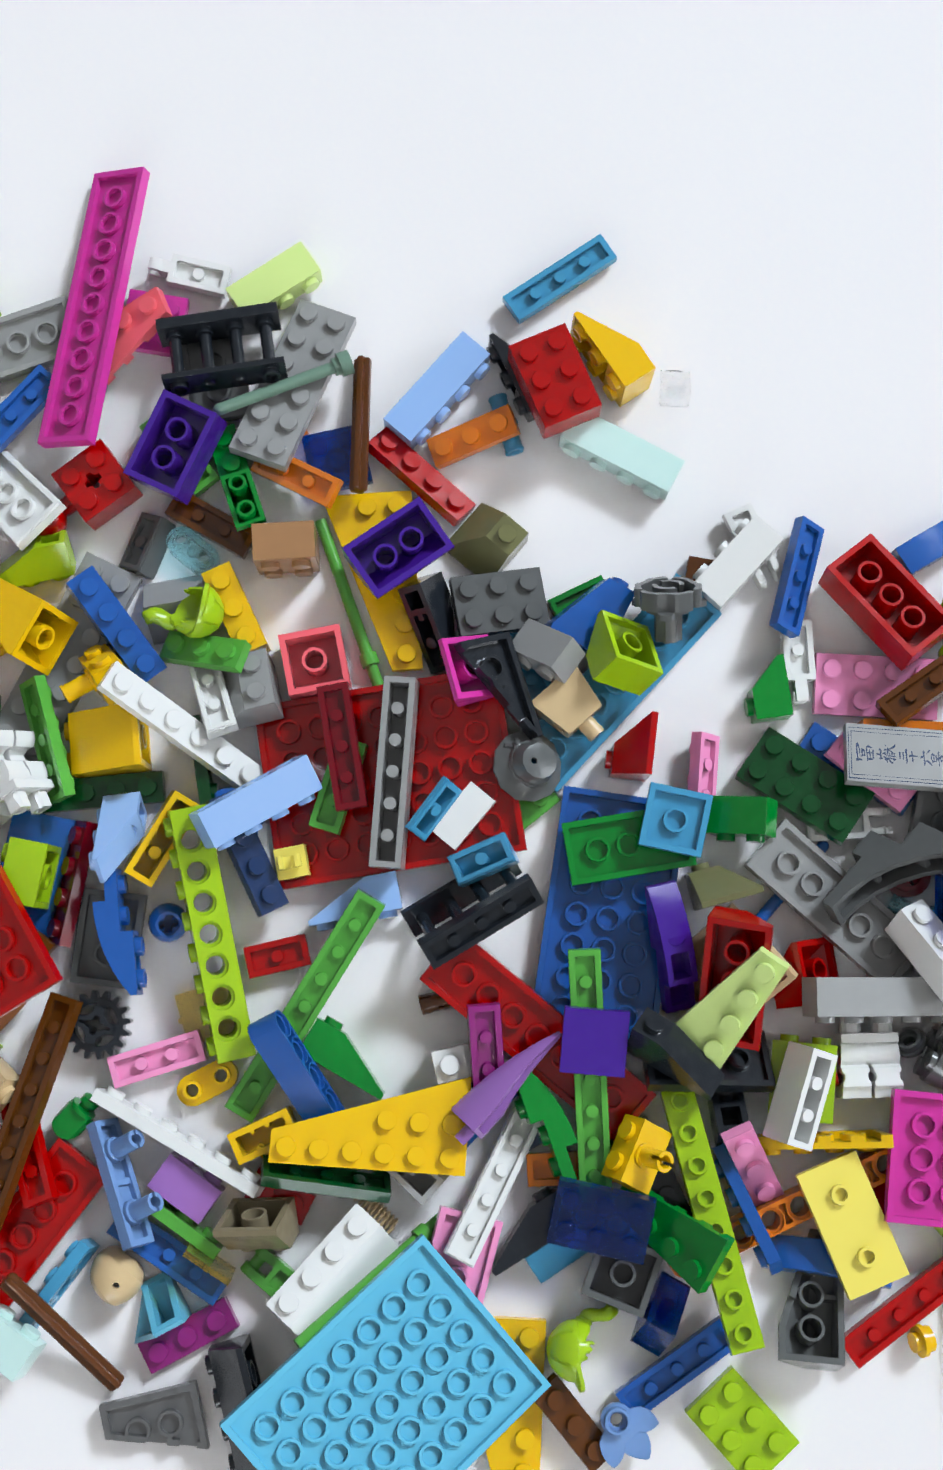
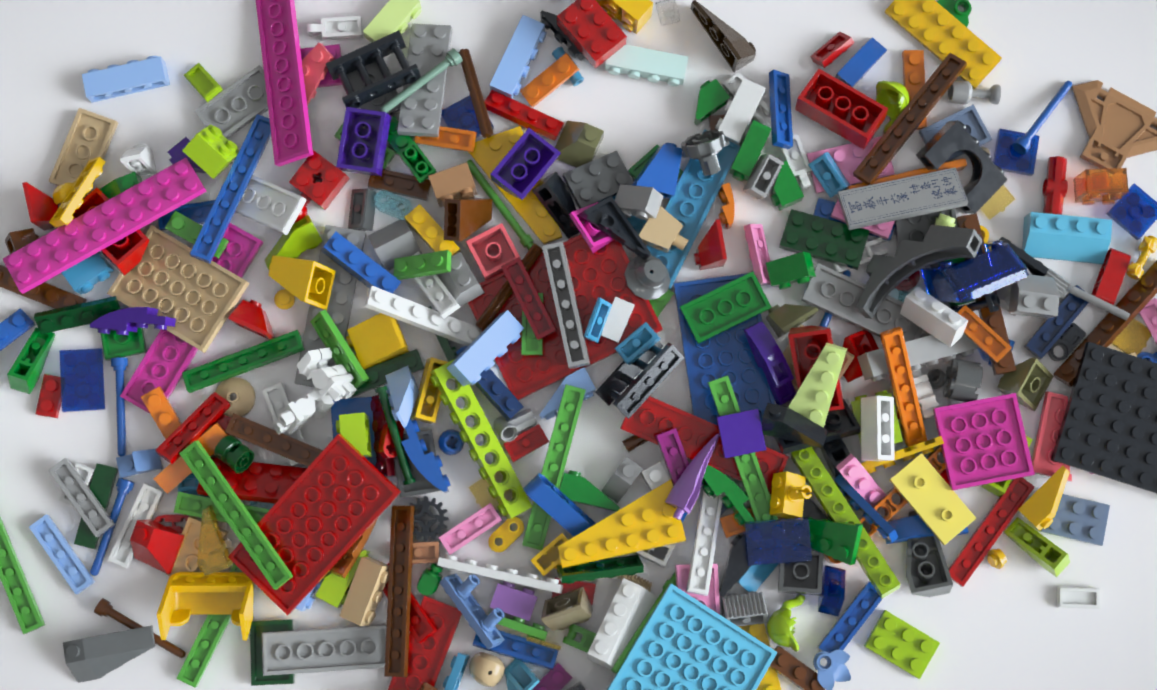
camera: 15 degrees left, 0 degrees up
yellow brick [59,644,123,707] -> none
lime piece [141,583,224,638] -> none
light yellow tile [273,844,311,881] -> none
lime slope [586,610,664,696] -> none
dark azure plate [637,782,713,858] -> none
none -> dark green bar [375,386,416,485]
none -> red beam [378,421,404,459]
none -> nougat plate [412,542,440,564]
none -> reddish brown slope [444,198,492,241]
none -> reddish brown axle [476,244,543,331]
none -> light grey piece [493,408,537,442]
none -> light grey slope [601,457,643,503]
none -> dark brown wedge [690,0,756,73]
none -> green slope [694,79,730,126]
none -> orange slope [718,183,735,229]
none -> light grey brick [722,591,768,626]
none -> green slope [729,120,772,181]
none -> light grey brick [743,153,784,199]
none -> dark azure slope [808,152,850,198]
none -> red plate [810,32,854,68]
none -> orange tile [880,327,927,447]

